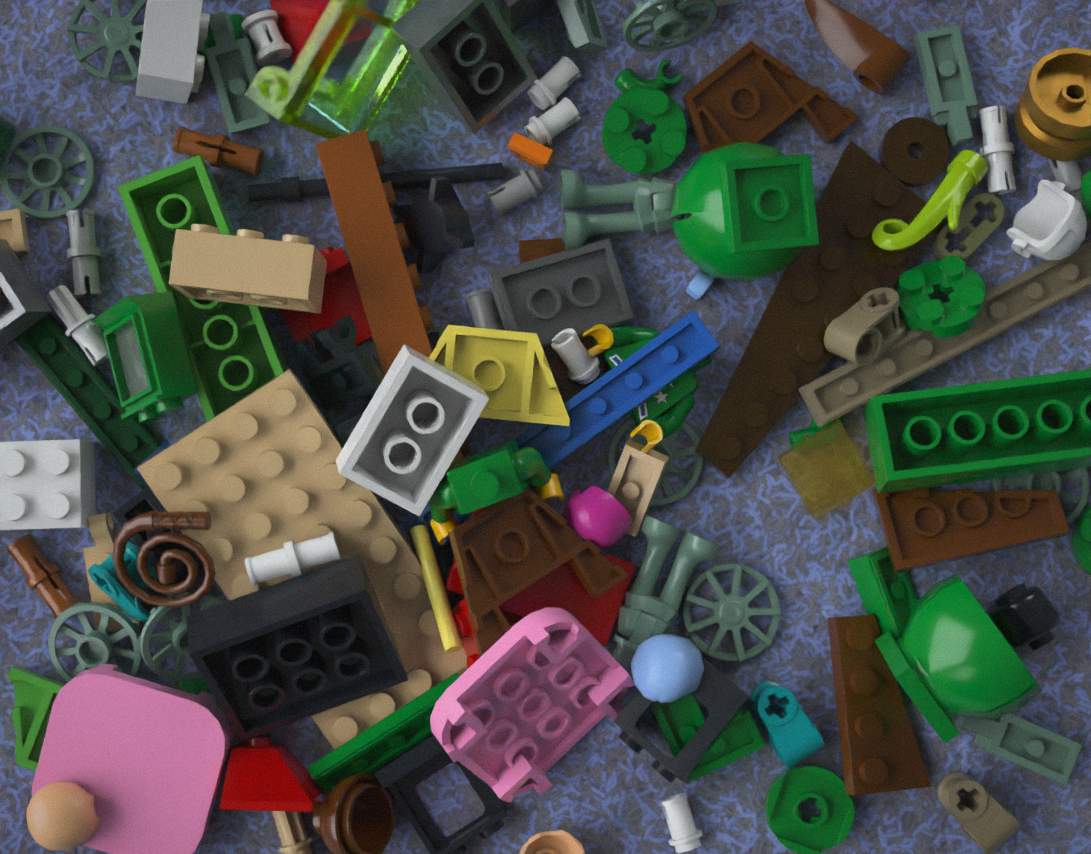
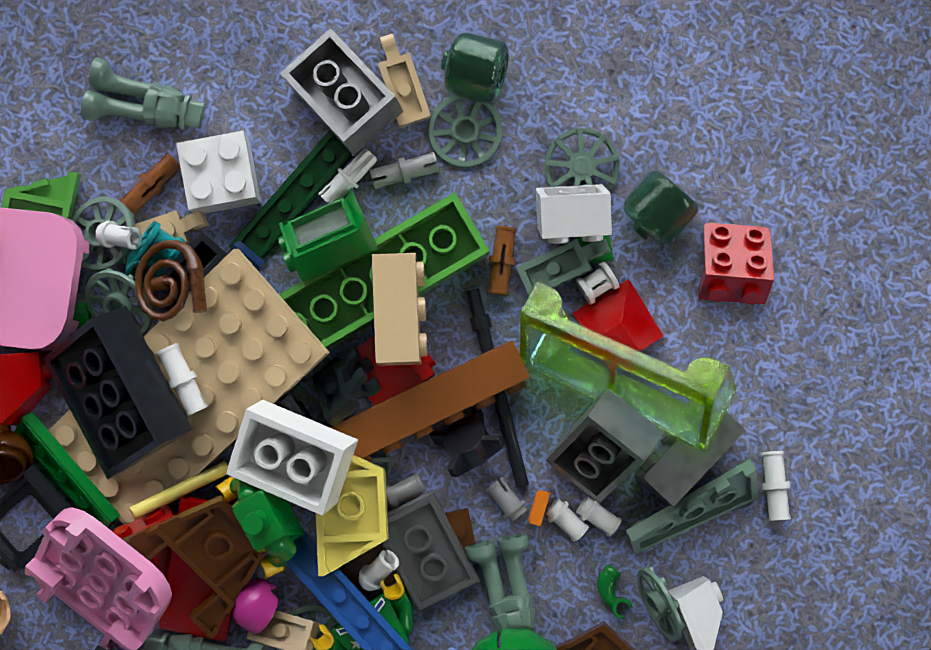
camera: 80 degrees right, 0 degrees up
green plate [601,88,687,175] -> none
none -> white pin [96,221,142,249]

